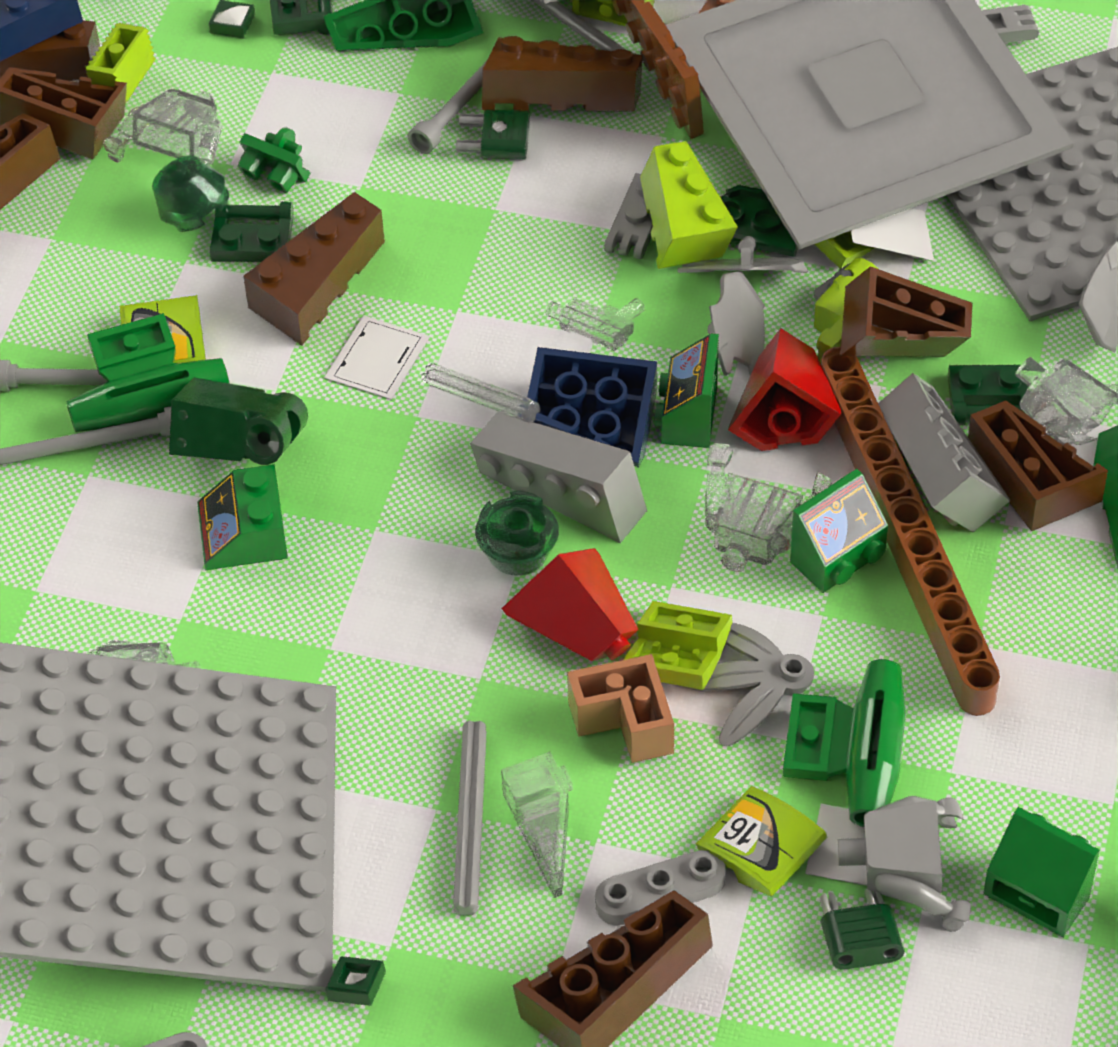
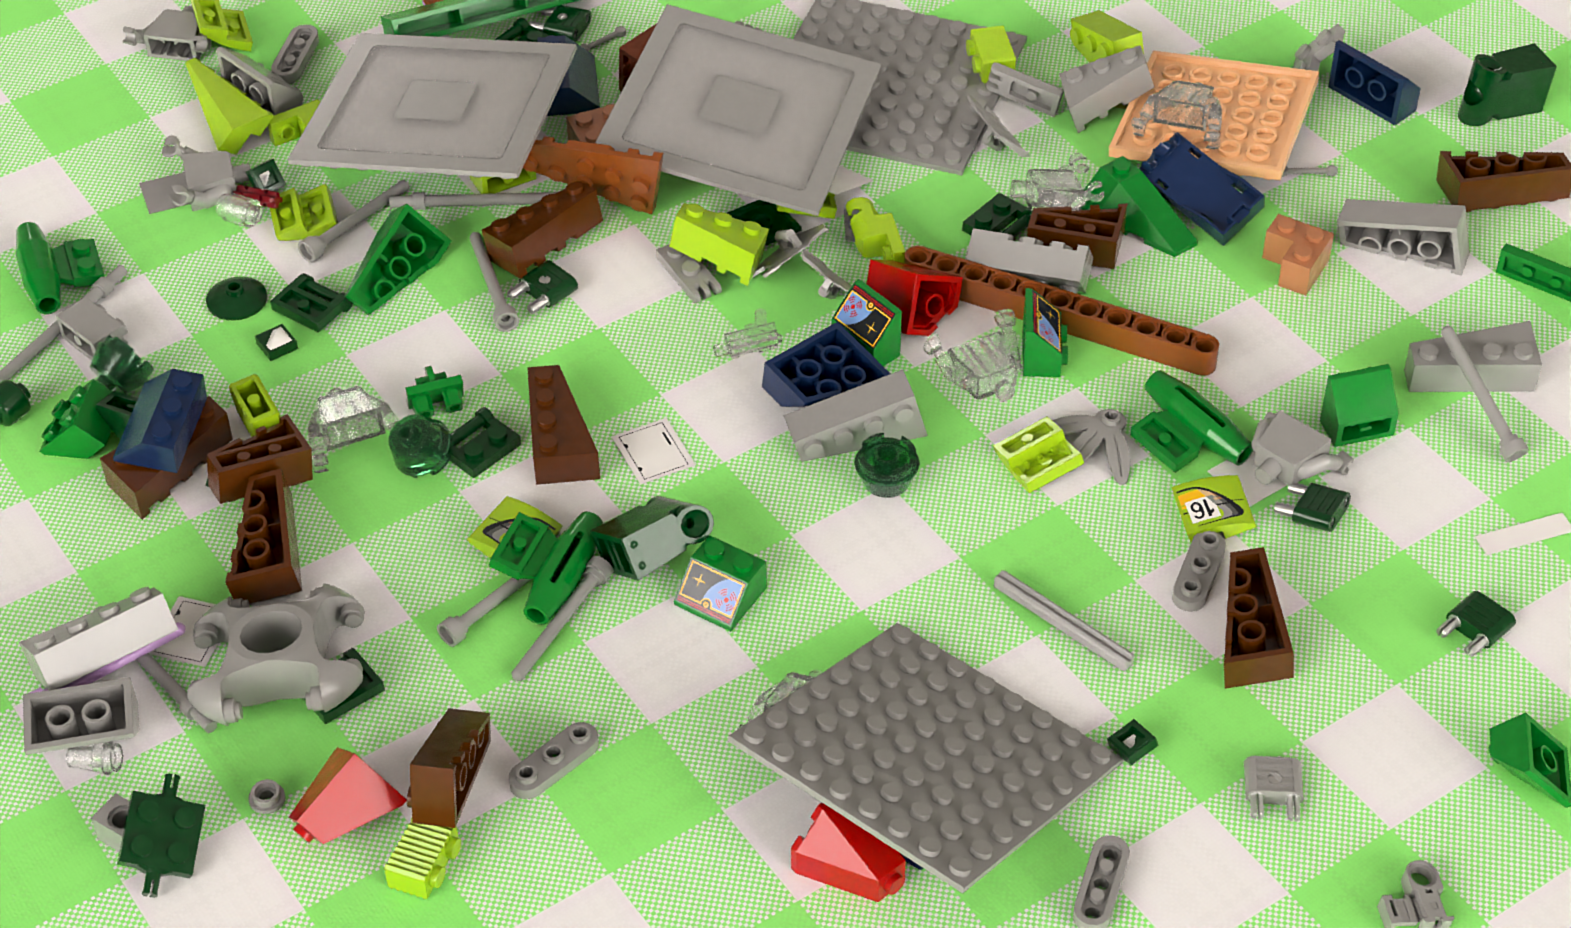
camera: 50 degrees left, 5 degrees down
clear axle [421,363,540,423] -> none
red slope [501,548,638,661] -> none
clear slope [501,752,573,898] -> none
nougat brick [567,654,674,763] -> none
reddish brown wedge [840,266,973,357] -> none

